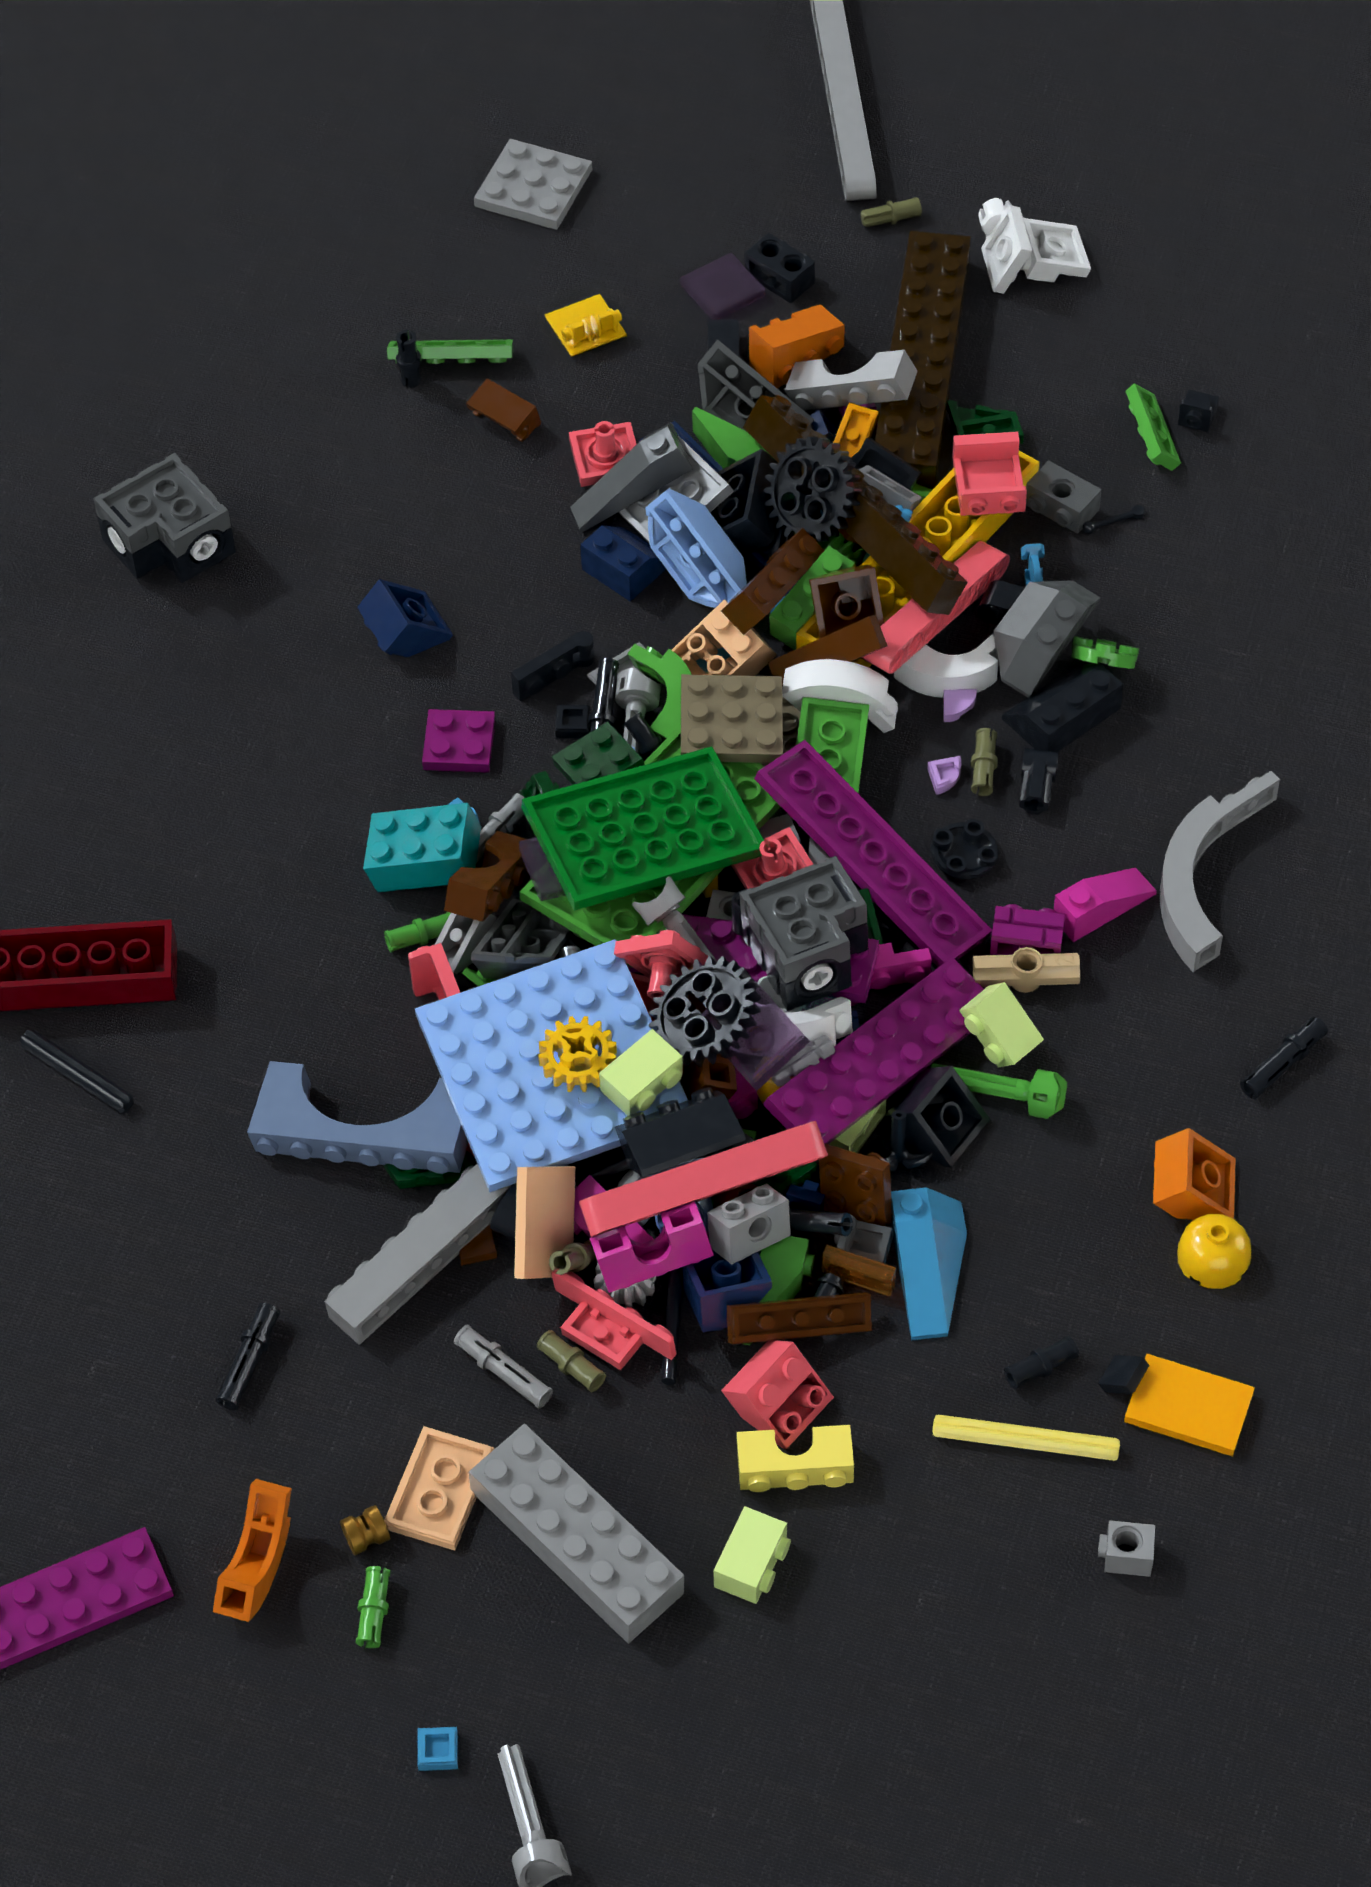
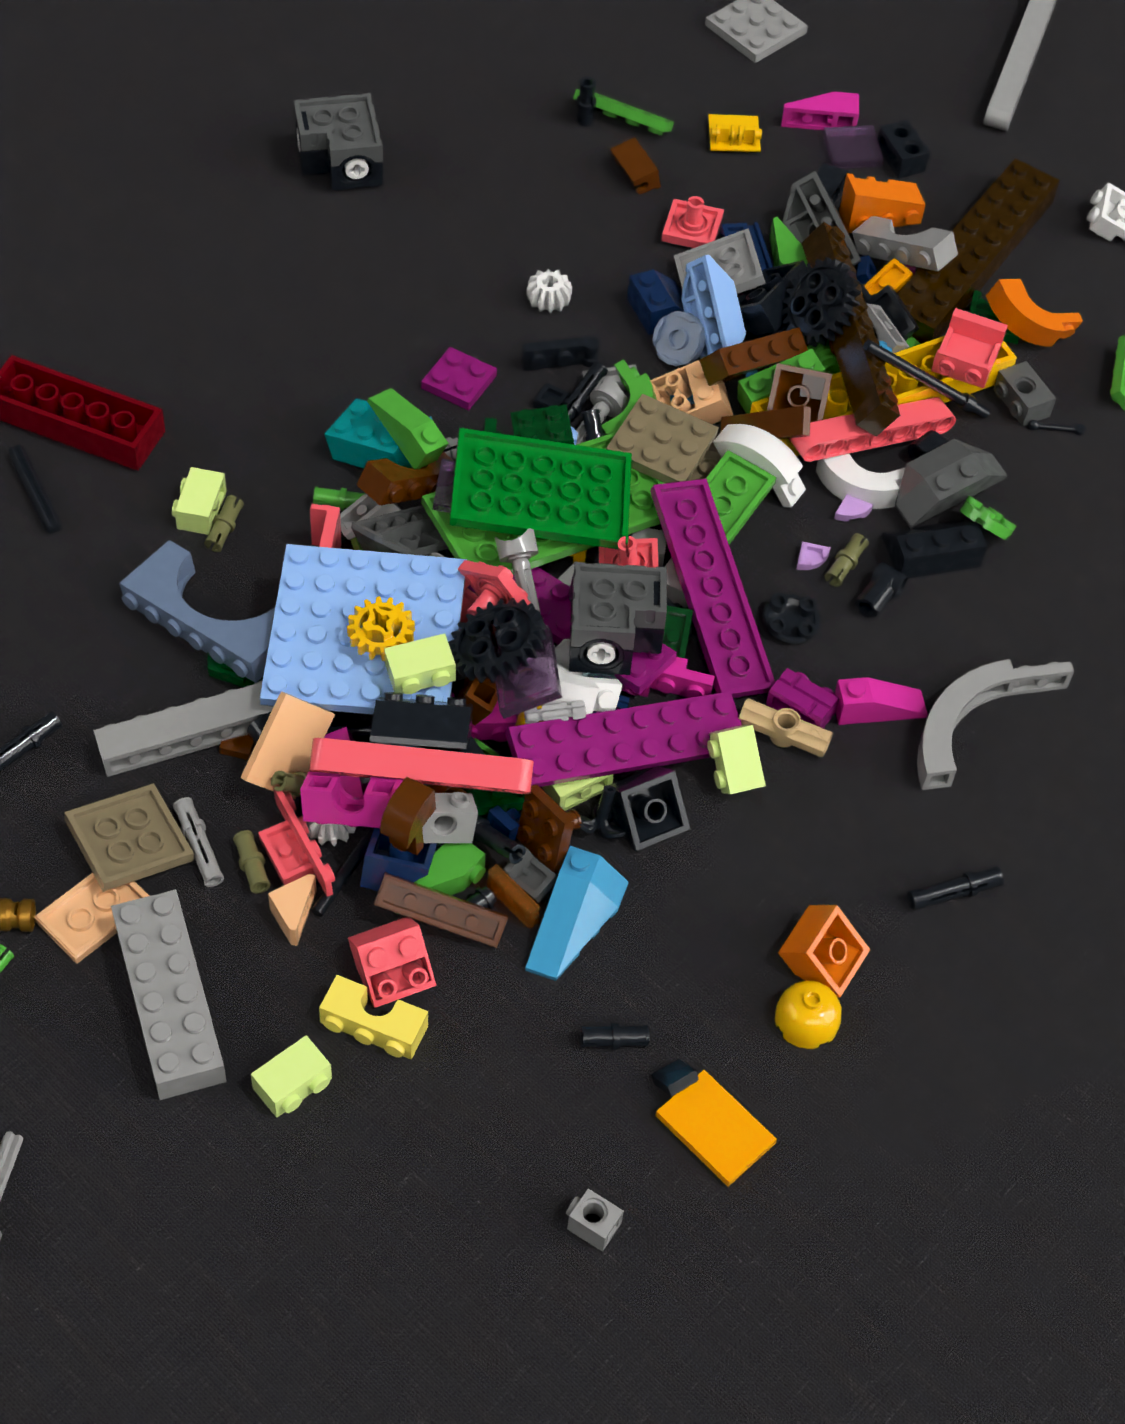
camera: 20 degrees right, 0 degrees up
dark blue slope [357,579,453,657] -> none
dark grey wedge [570,422,693,532] -> none
olive axle [861,197,922,227] -> none
bright green piece [931,1063,1067,1119] -> none
light yellow axle [932,1414,1120,1461] -> none
white plate [978,198,1032,294] -> none
dark azure piece [1021,543,1045,586] -> none
none -> dark tan plate [64,783,194,892]
none -> yellowish green brick [172,467,227,535]
none -> olive pin [204,495,244,552]
none -> light nougat slope [268,874,317,946]
none -> bright green slope [367,388,449,469]
none -> reddish brown brick [380,776,436,856]
none -> white gear [526,268,572,314]
none -> sand blue tile [653,311,706,367]
none -> dark pink slope [781,92,859,133]
none -> black bar [863,339,990,419]
none -> orange arch [986,279,1083,347]

